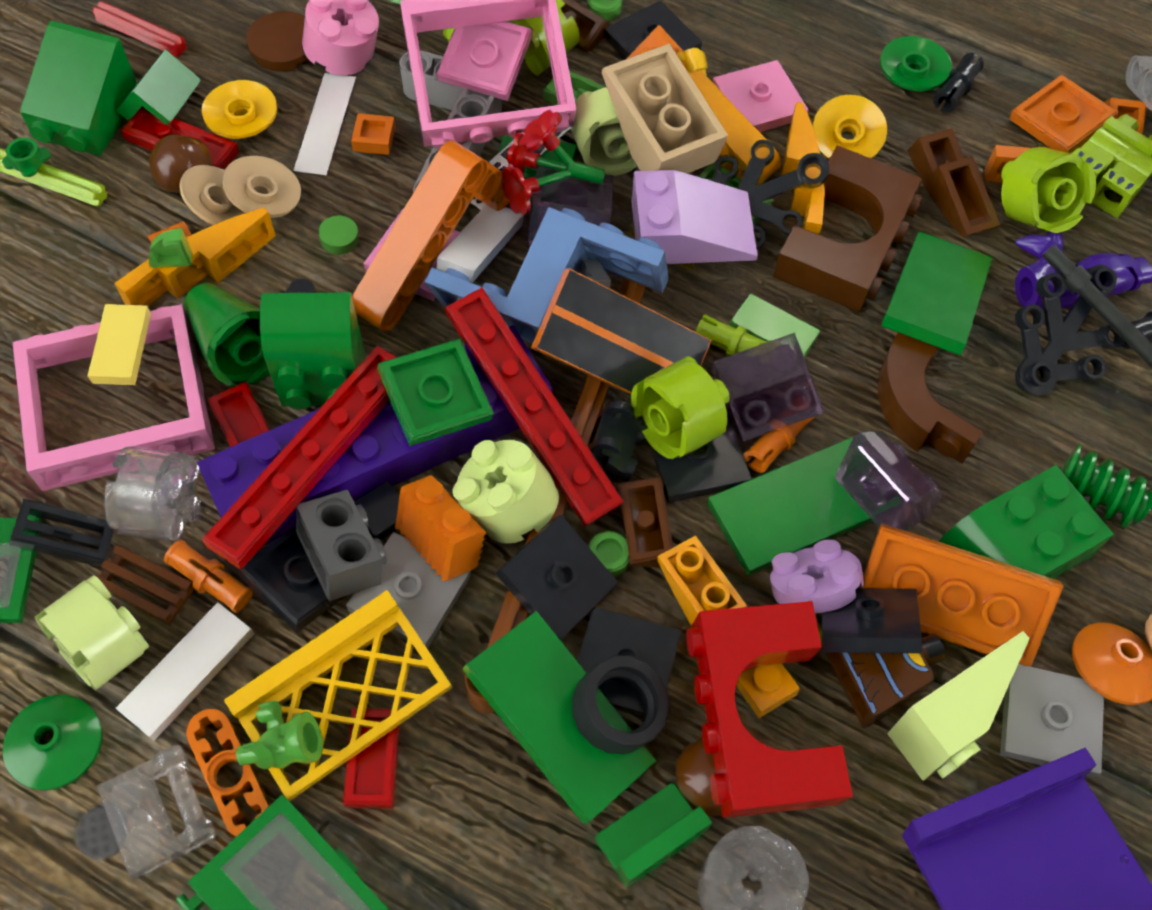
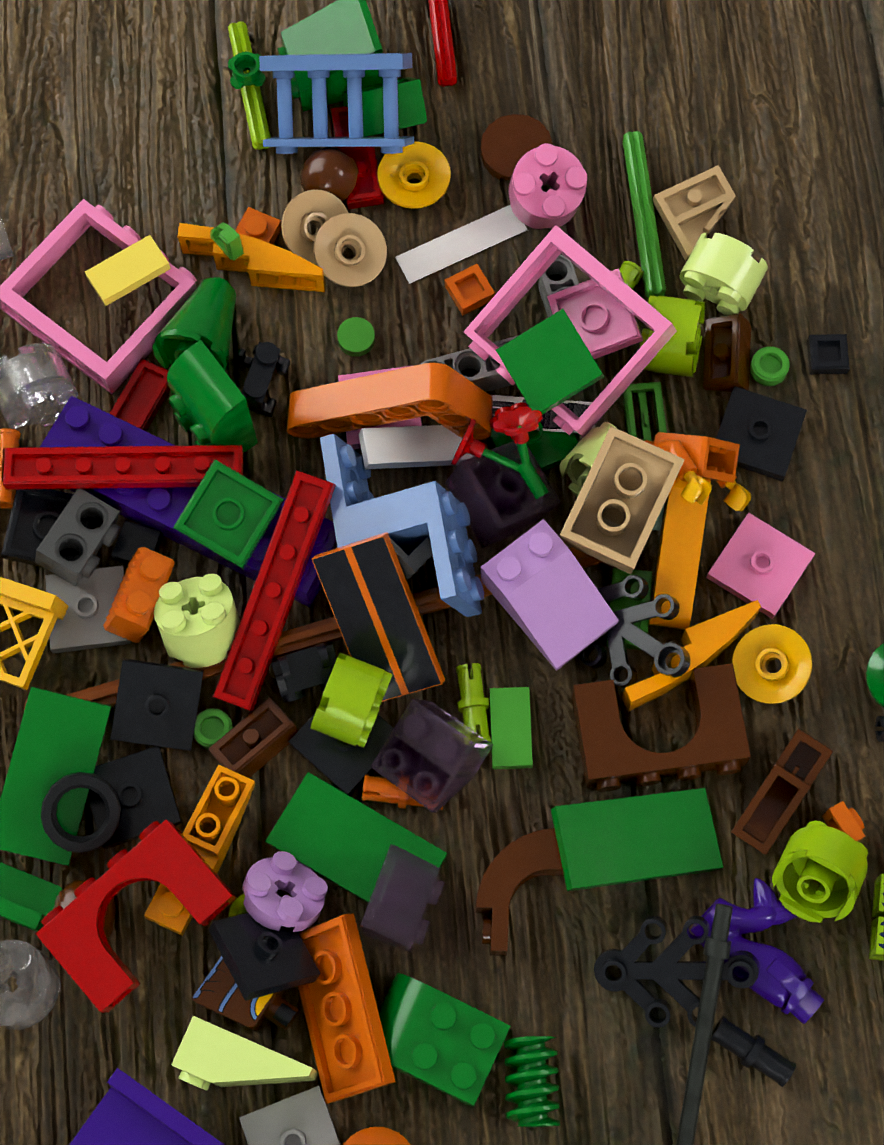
camera: 60 degrees right, 10 degrees up
none -> medium blue fence [259,53,414,154]
none -> green tile [496,309,604,415]

